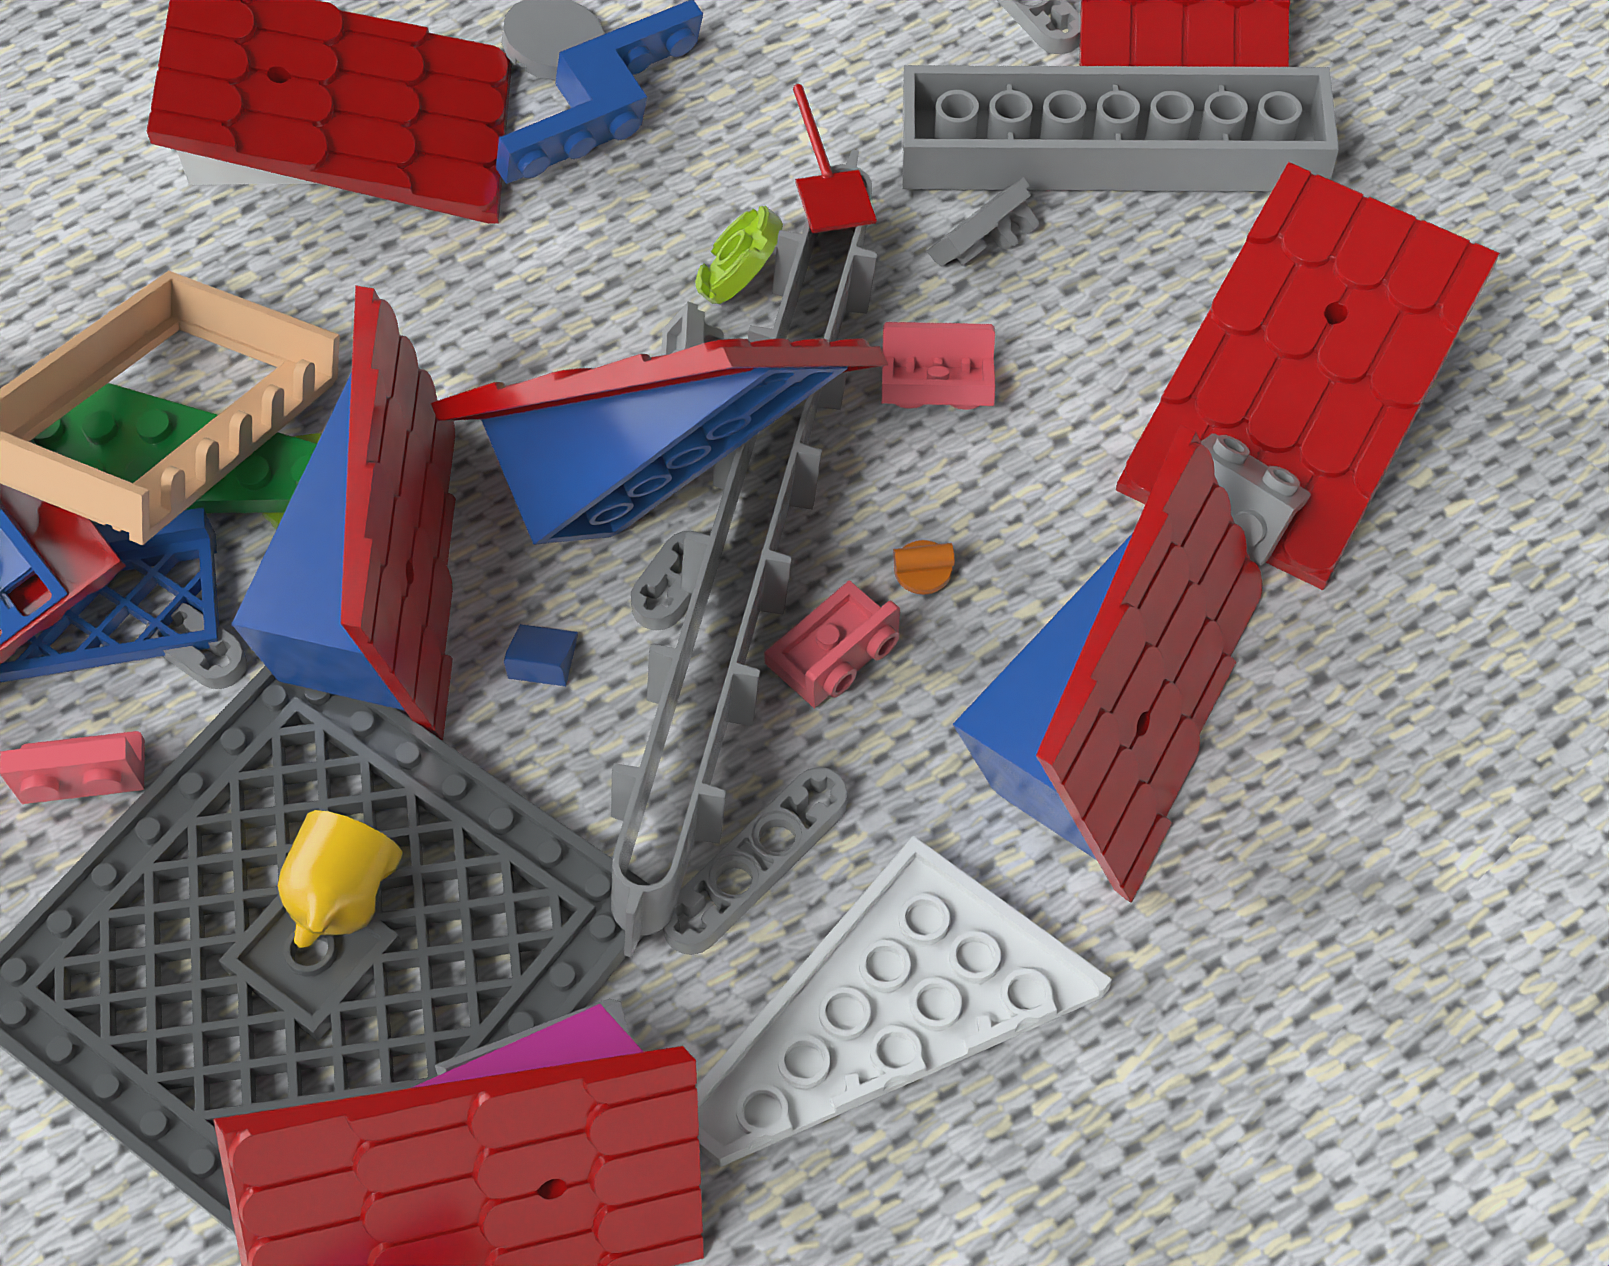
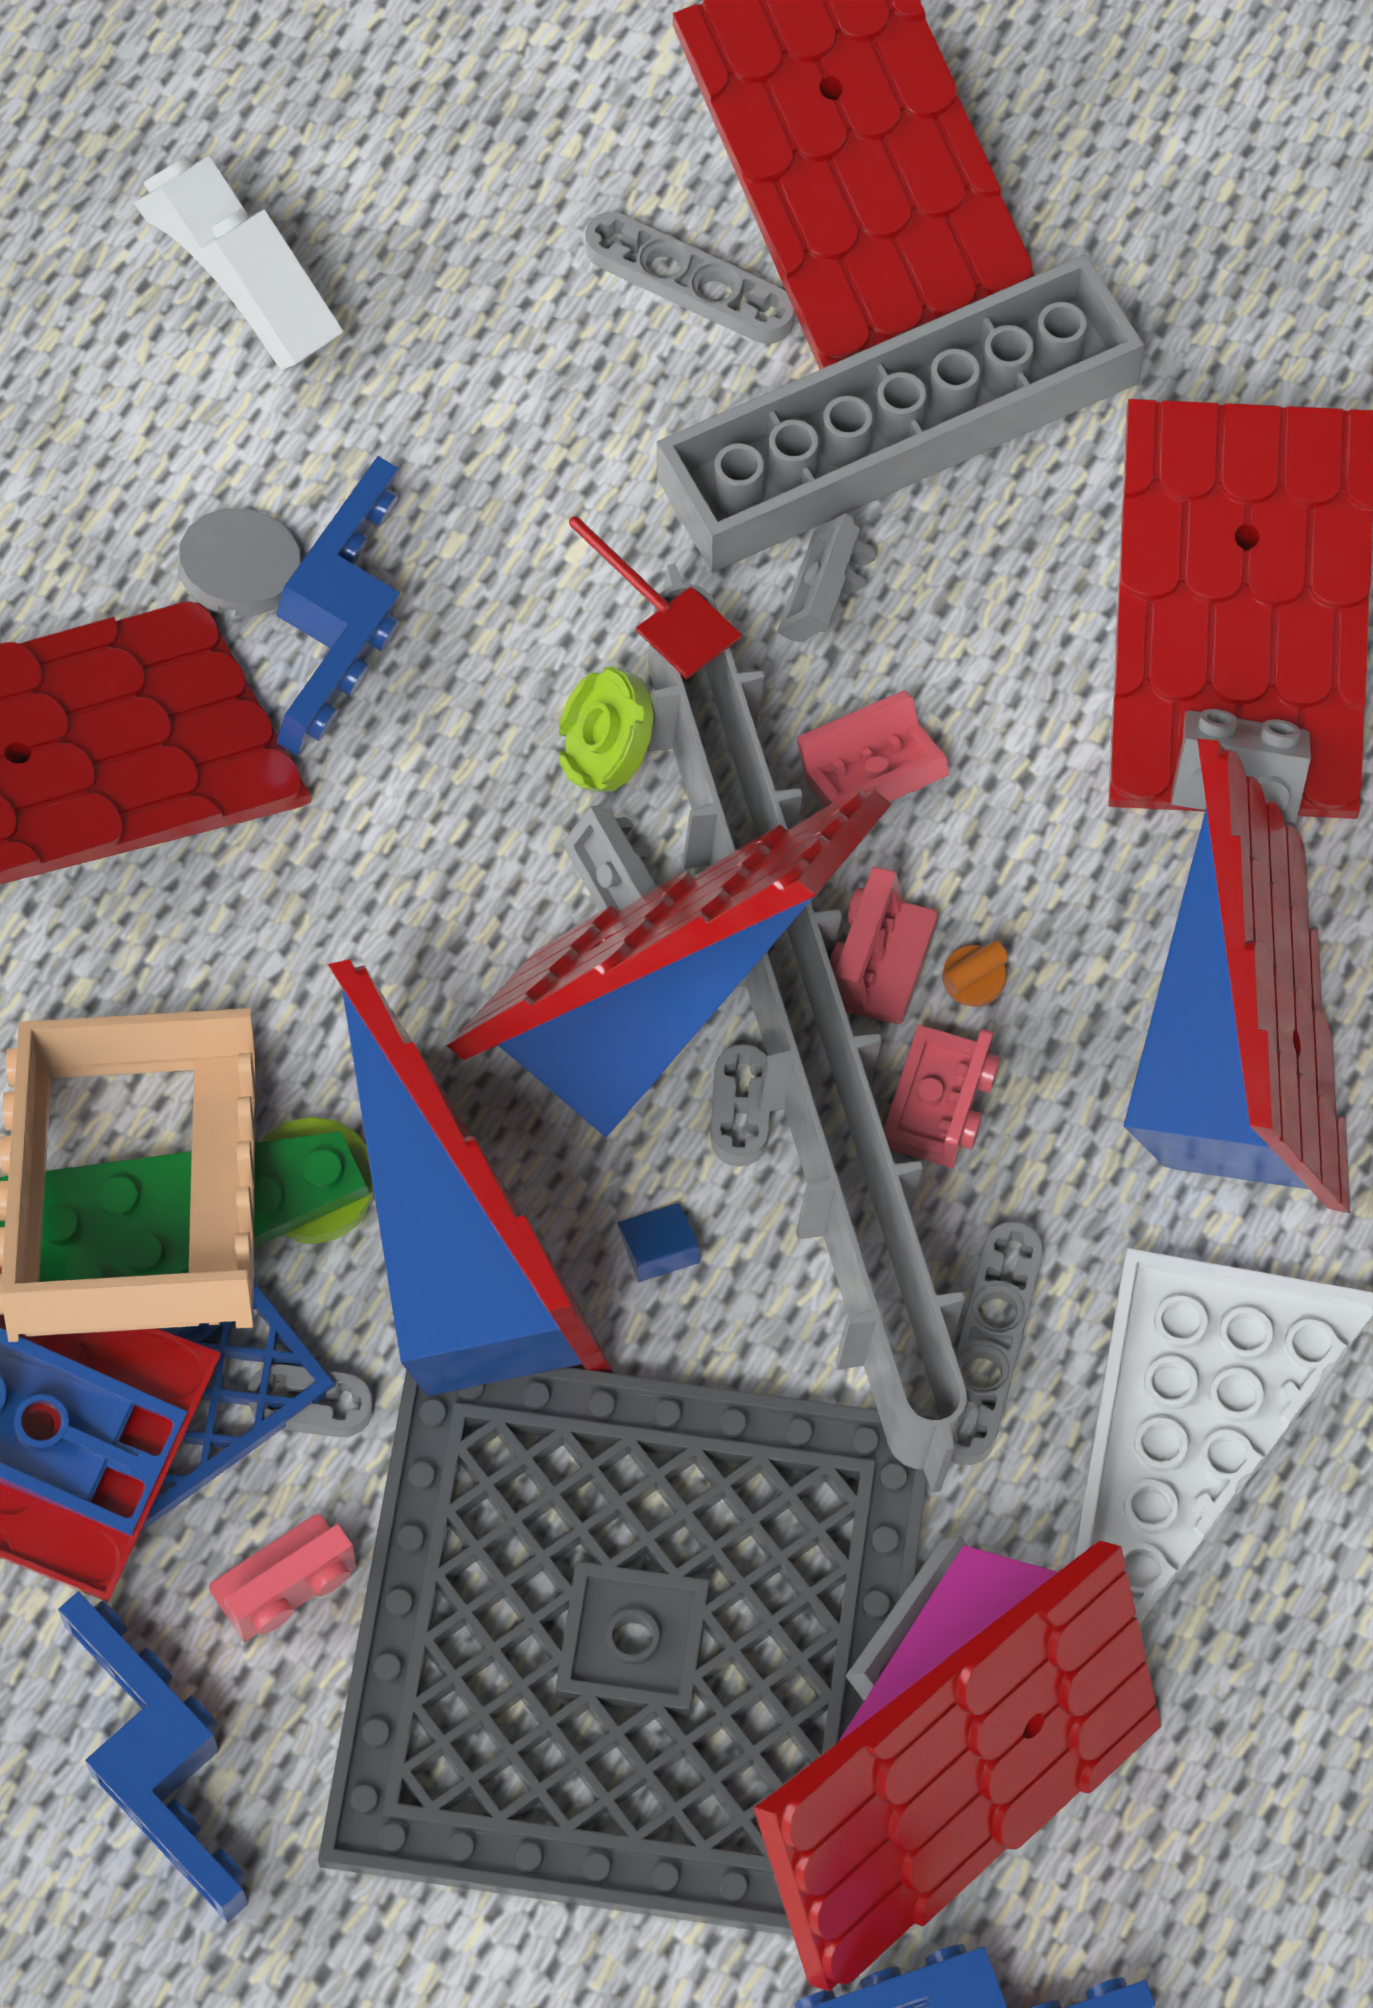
camera: 30 degrees left, 5 degrees up
yellow piece [278,810,402,948] -> none
none -> coral bracket [830,867,939,1024]

